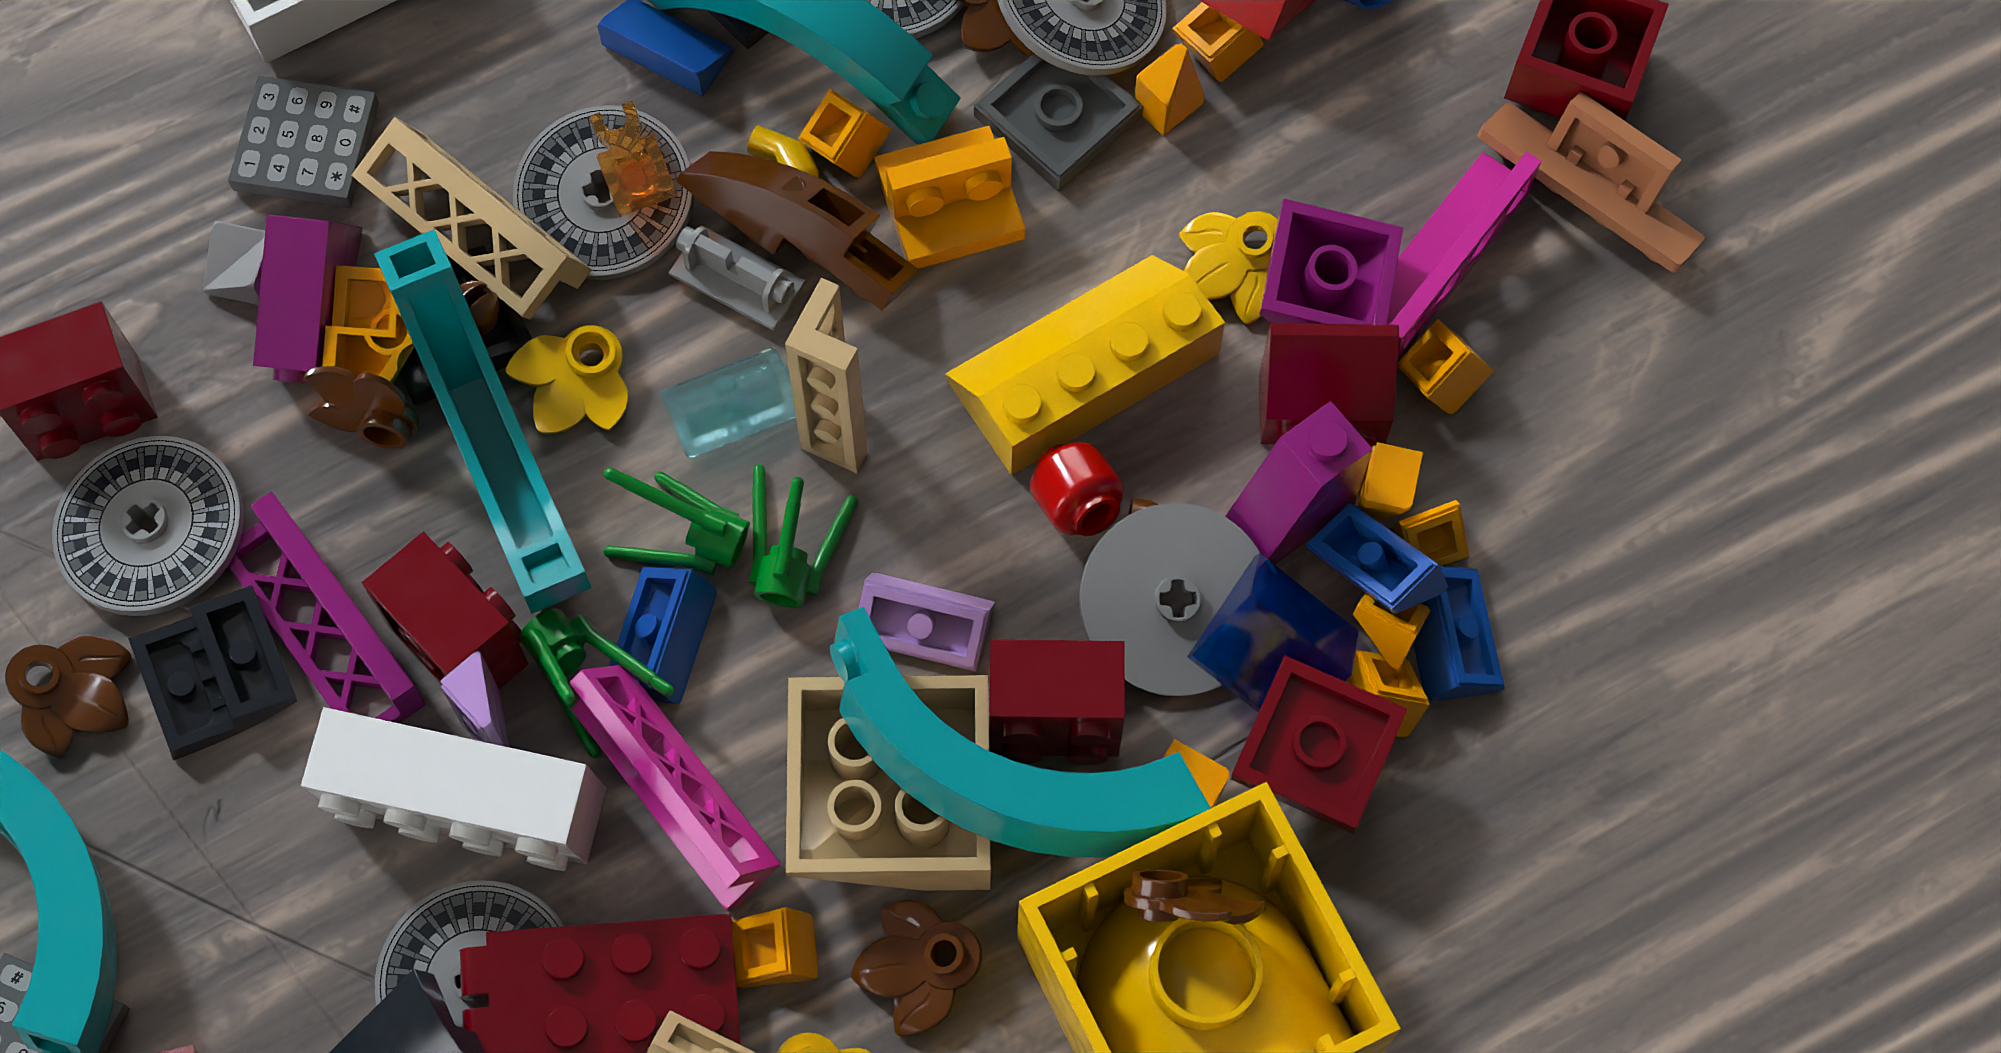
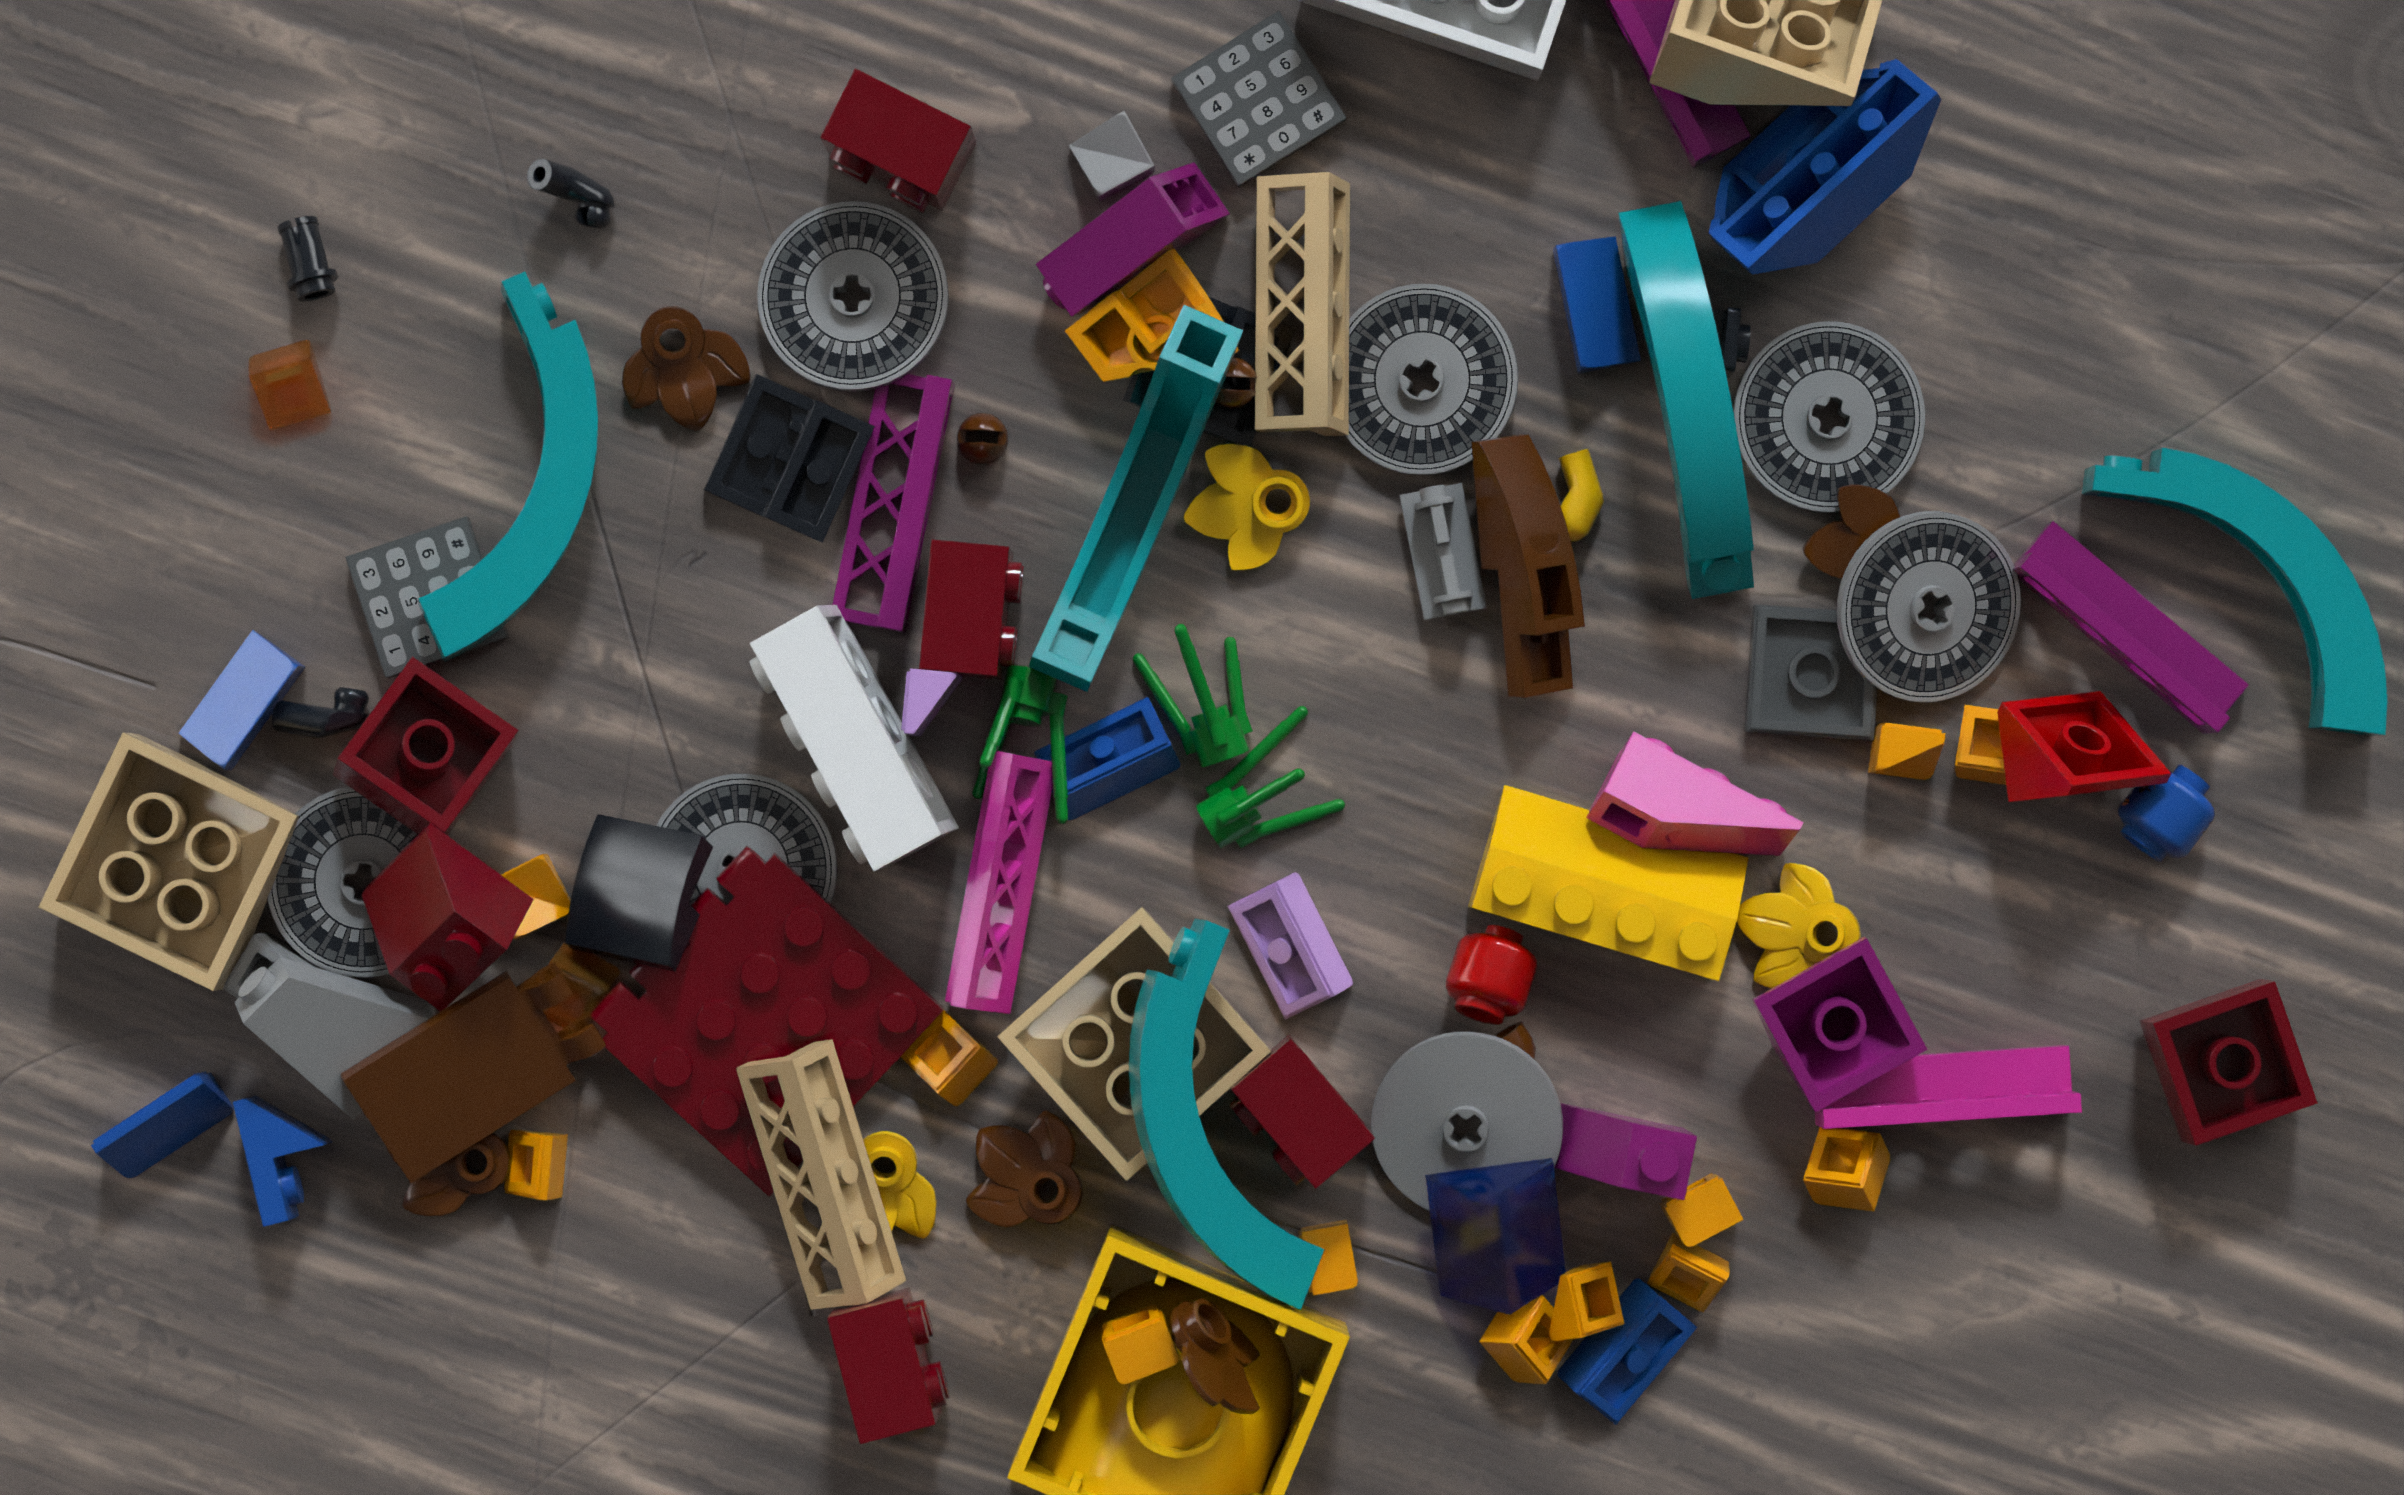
camera: 50 degrees right, 20 degrees up
reddish brown plate [303,366,420,449] -> none
clear orange plate [589,100,677,217] -> none
clear light blue slope [659,347,796,458] -> none
tan fence [785,278,868,473] -> none
light orange slope [798,89,892,178] -> none
light orange bracket [874,125,1026,269] -> none
dark red bracket [1230,655,1407,834] -> none
dark red slope [1259,323,1399,447] -> none
blue slope [1306,502,1448,614] -> none
nougat bracket [1477,92,1705,273] -> none
none -> reddish brown hinge [957,413,1009,465]
none -> light orange slope [1099,1303,1179,1384]
none -> slope [1586,731,1804,856]

